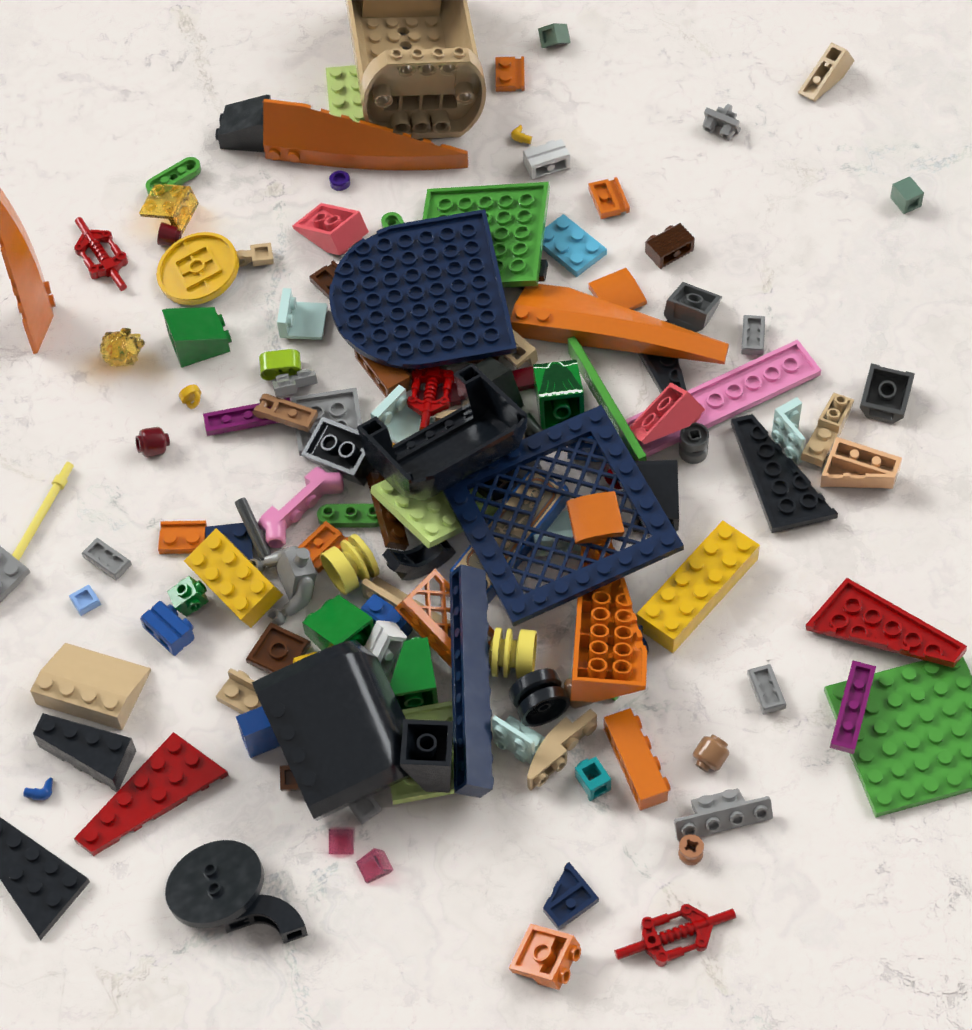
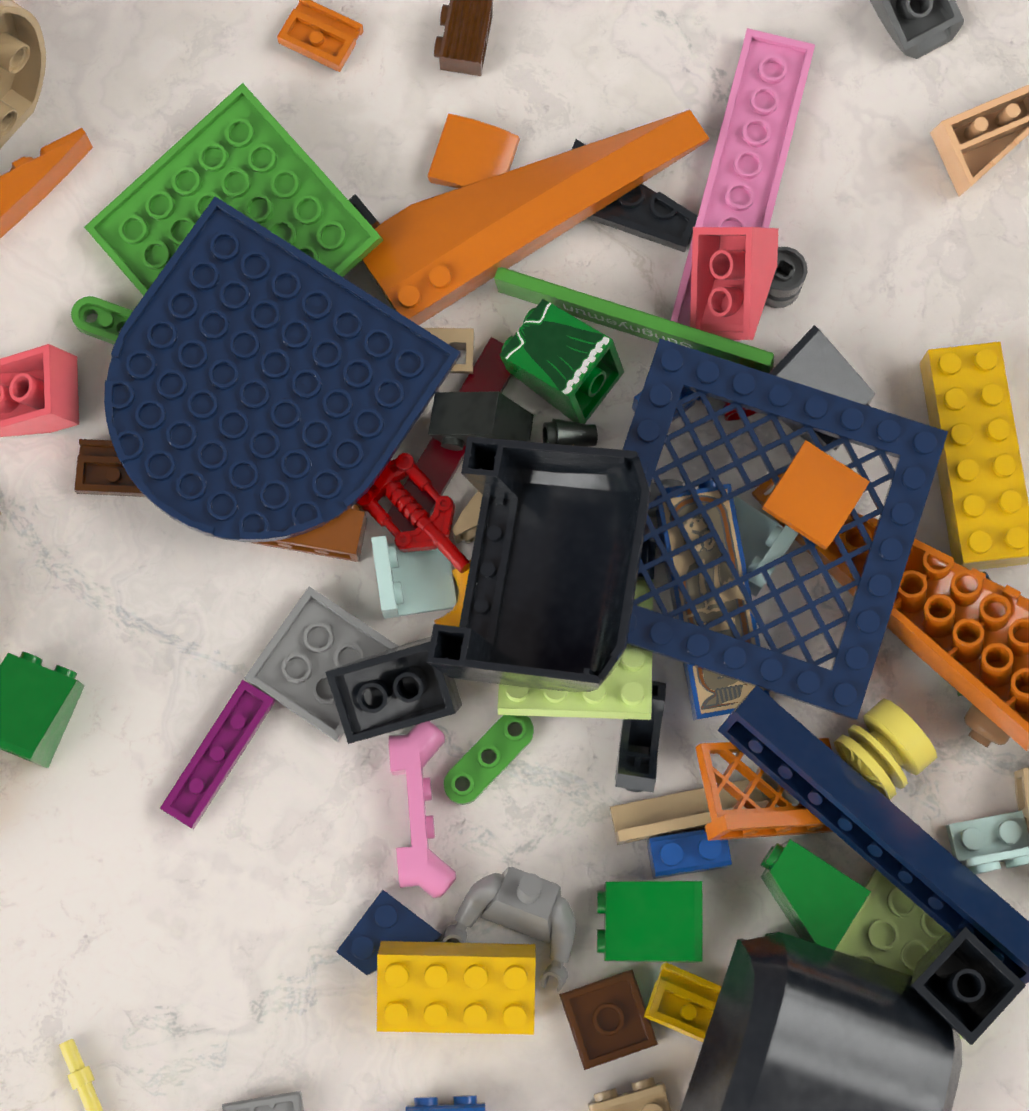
camera: 50 degrees left, 20 degrees up
dark red head [135,427,170,457] -> none
orange plate [158,520,207,554] -> none
green brick [167,576,209,617] -> none
yellow tile [179,384,201,409] -> none
dark grey axle [235,497,271,561] -> none
medium nougat plate [253,394,318,432] -> none
lime beam [259,349,301,381] -> none
light grey plate [272,369,318,397] -> none
light aqua bracket [277,288,328,340] -> none
orange plate [298,521,348,573] -> none
light yellow wheel [320,534,380,595] -> none
white brick [364,620,407,677] -> none
reddish brown plate [366,472,409,551] -> none
black wheel [509,668,570,727] -> none
yellow animal [511,125,532,144] -> none
white brick [523,139,570,179] -> none
medium azure plate [542,214,607,277] -> none
dark grey slope [664,282,722,332] -> none
black wing [731,414,838,533] -> none
light grey plate [741,315,765,355] -> none
light aqua bracket [771,397,805,465] -> none
tan slope [800,392,854,467] -> none

